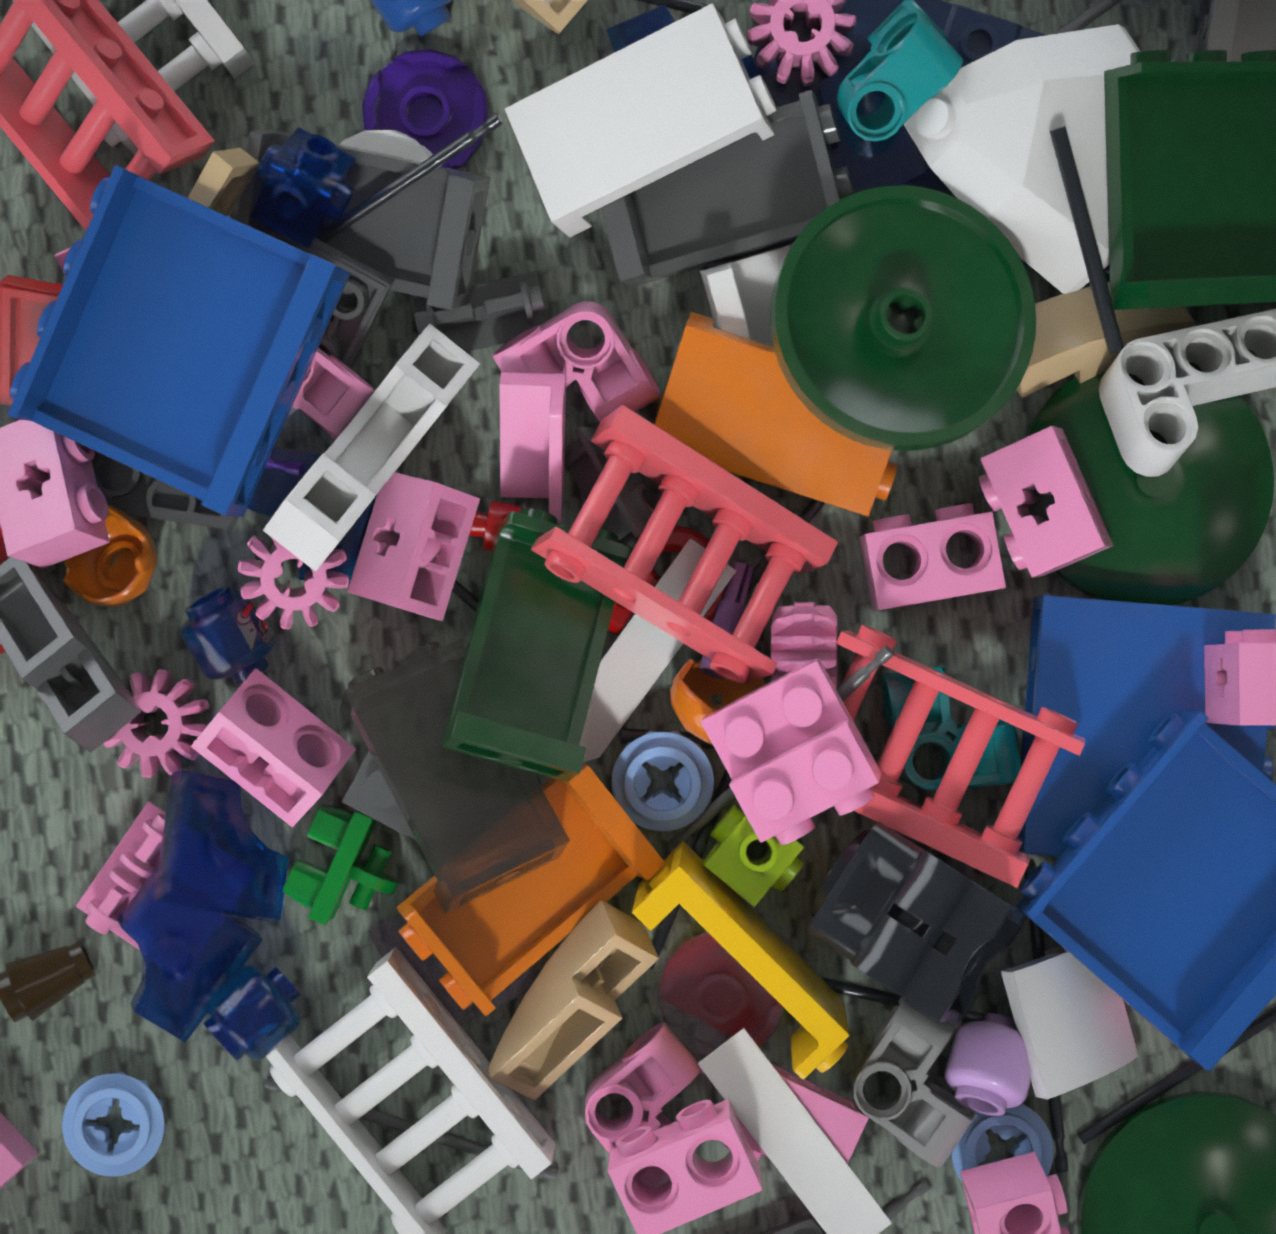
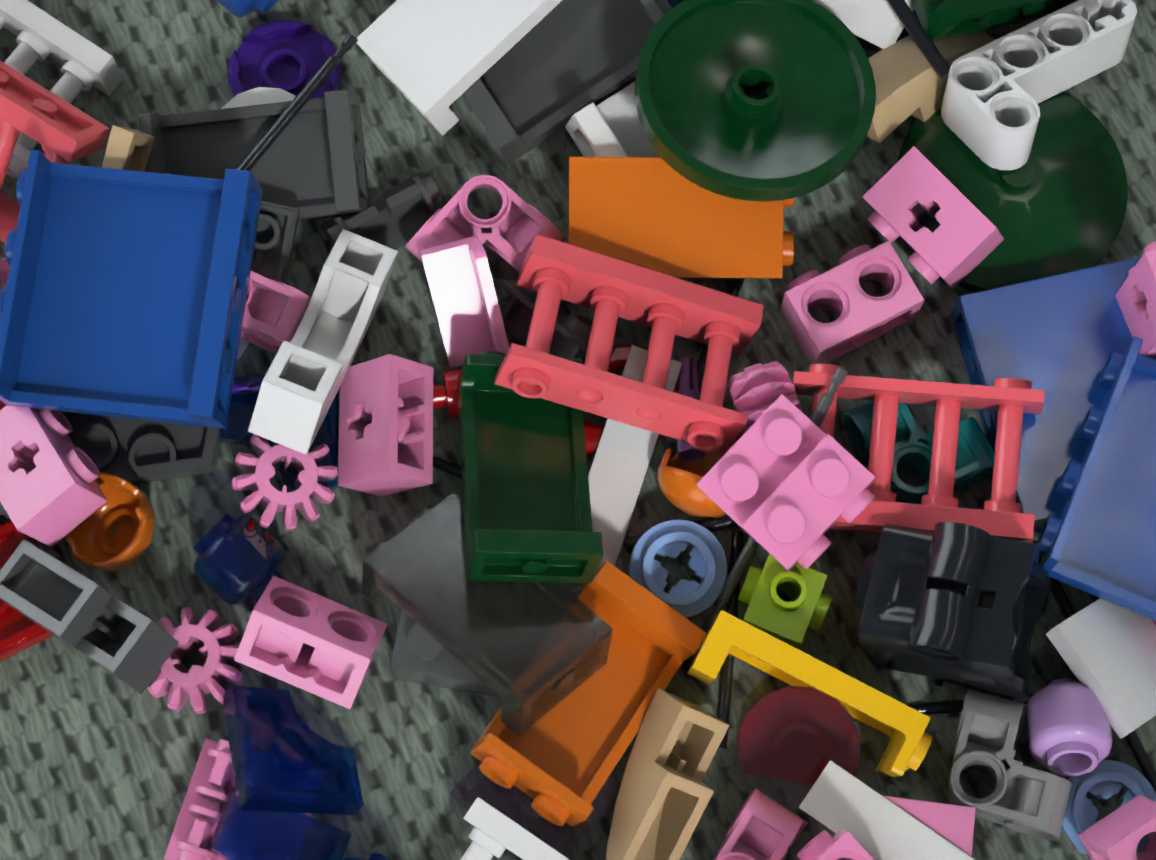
camera: 15 degrees left, 15 degrees down
clear blue brick [251,127,356,248] -> none
green hips [282,804,399,926] -> none

